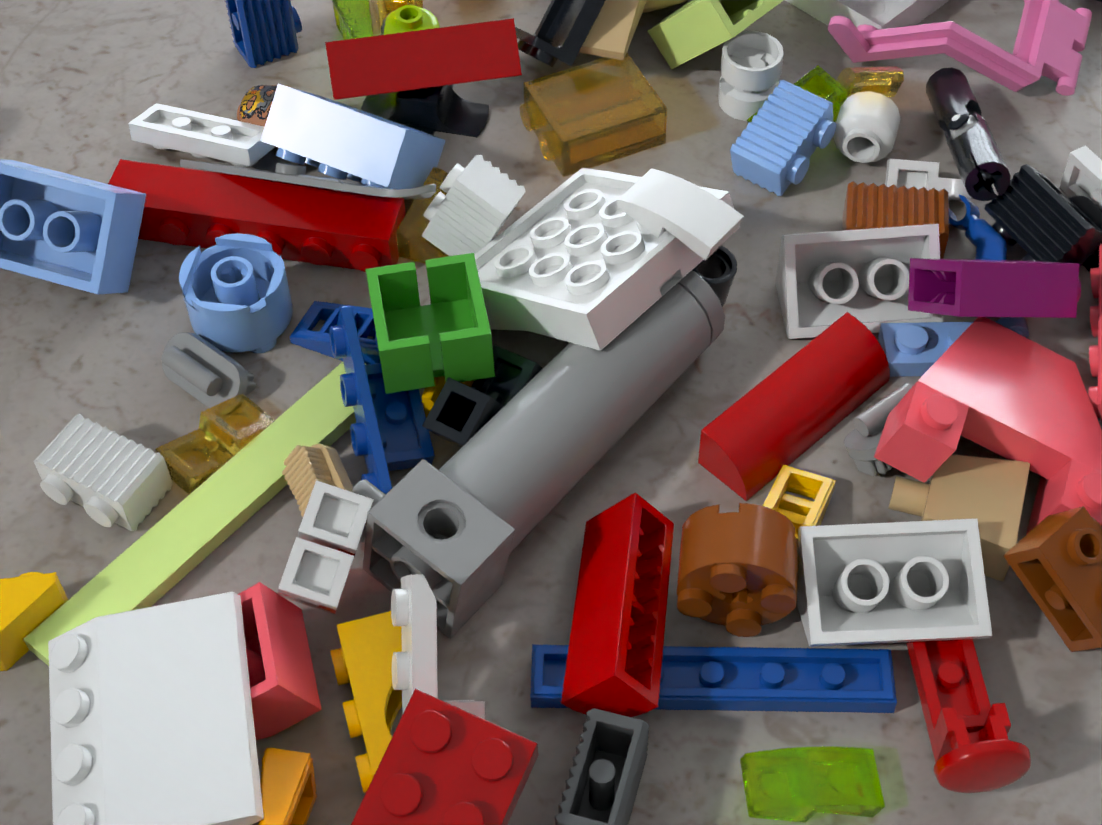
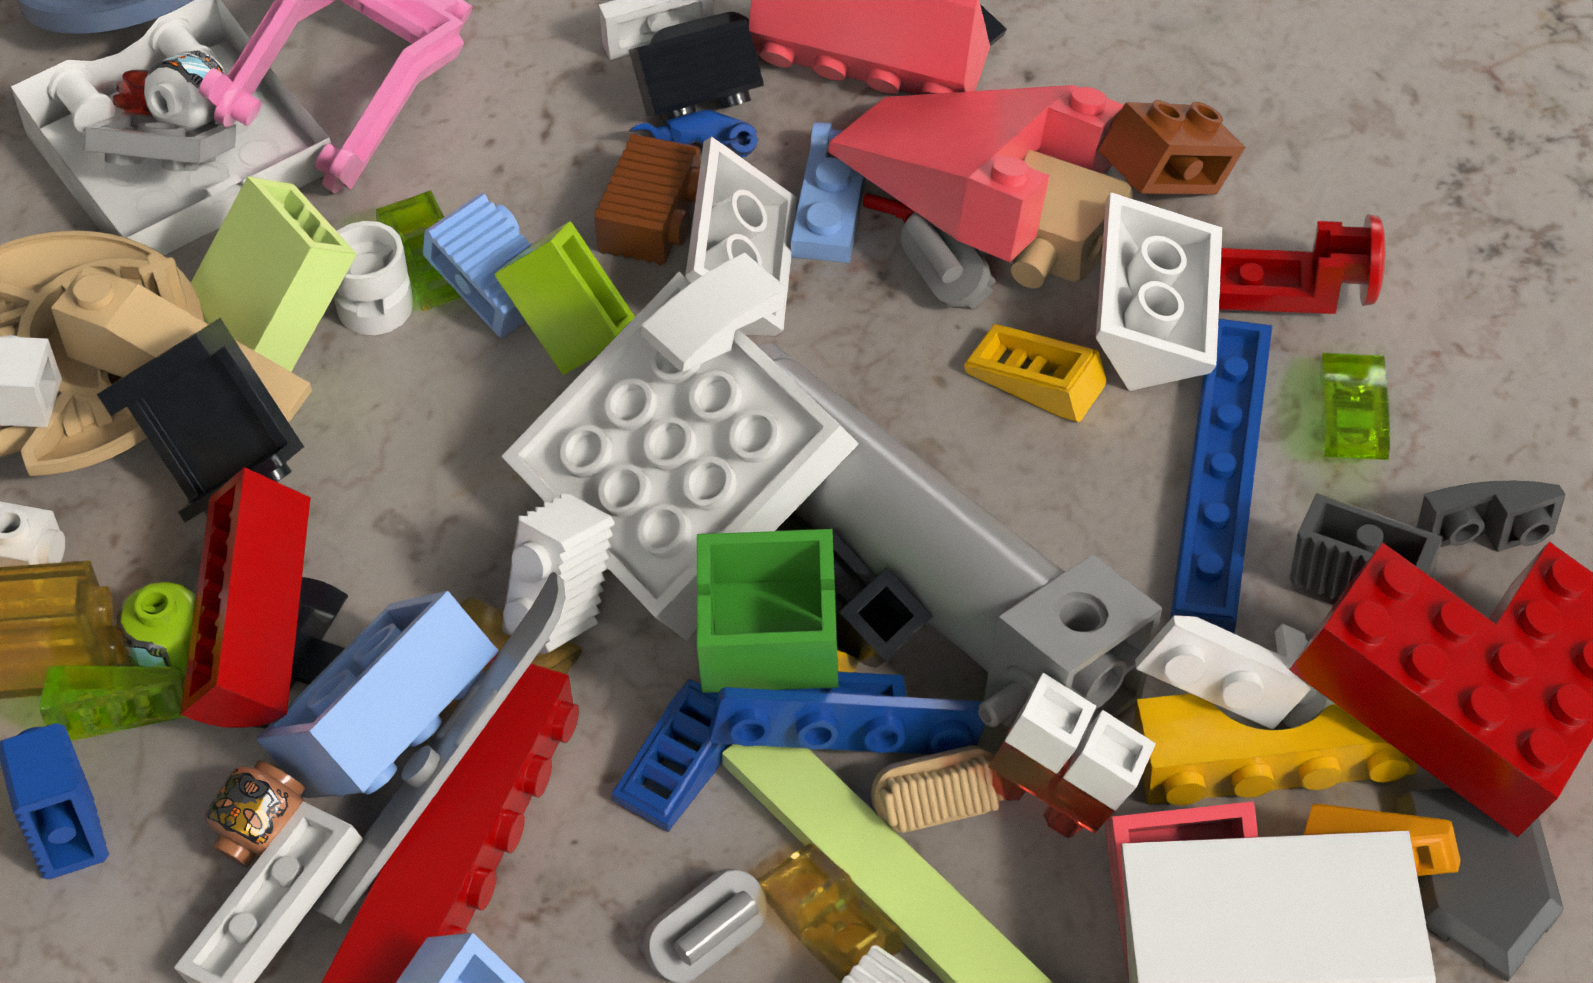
camera: 80 degrees left, 0 degrees up
light blue brick [179,233,293,353] -> none
clear yellow brick [519,53,667,177] -> none
red brick [561,492,674,717] -> none
dark orange brick [677,503,799,637] -> none
red brick [698,312,890,501] -> none
white head [833,91,901,163] -> none
clear yellow slope [837,66,904,98] -> none
white plate [885,159,971,200] -> none
magenta brick [908,258,1081,318] -> none
black piece [926,67,1011,201] -> none
none -> lime brick [494,221,635,375]

